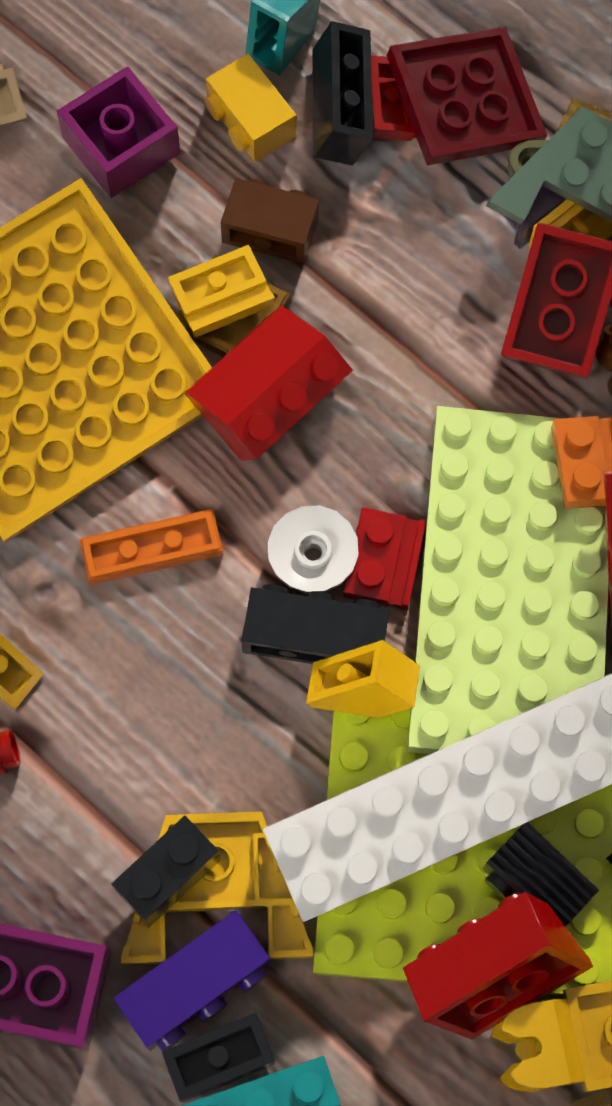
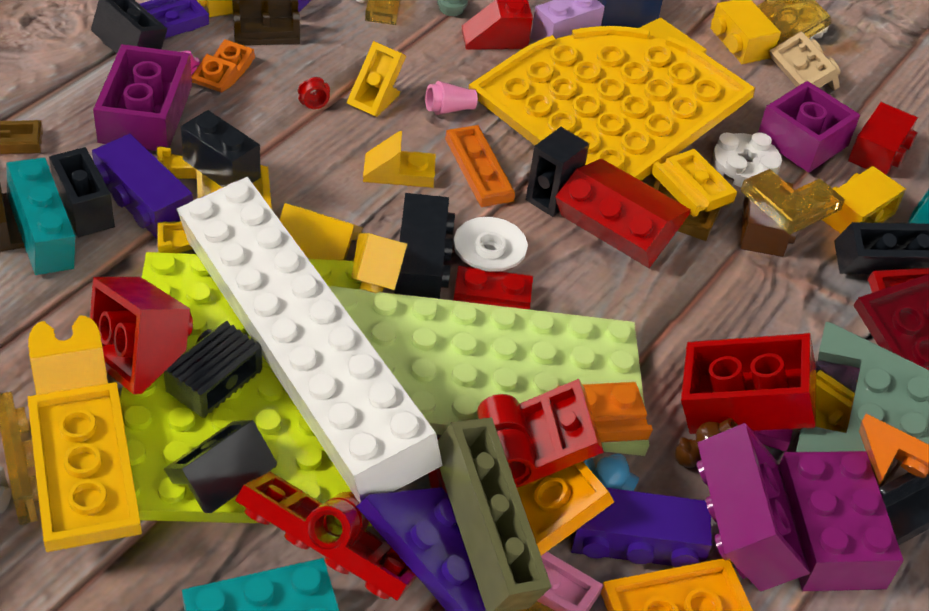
camera: 80 degrees right, 25 degrees down
none -> yellow panel [279,203,363,260]
none -> yellow slope [363,131,436,188]
none -> bright pink cone [425,81,478,115]
none -> black brick [525,127,590,217]
none -> white plate [711,132,782,188]
none -> clear yellow plate [741,169,845,235]
none -> red brick [848,102,918,175]

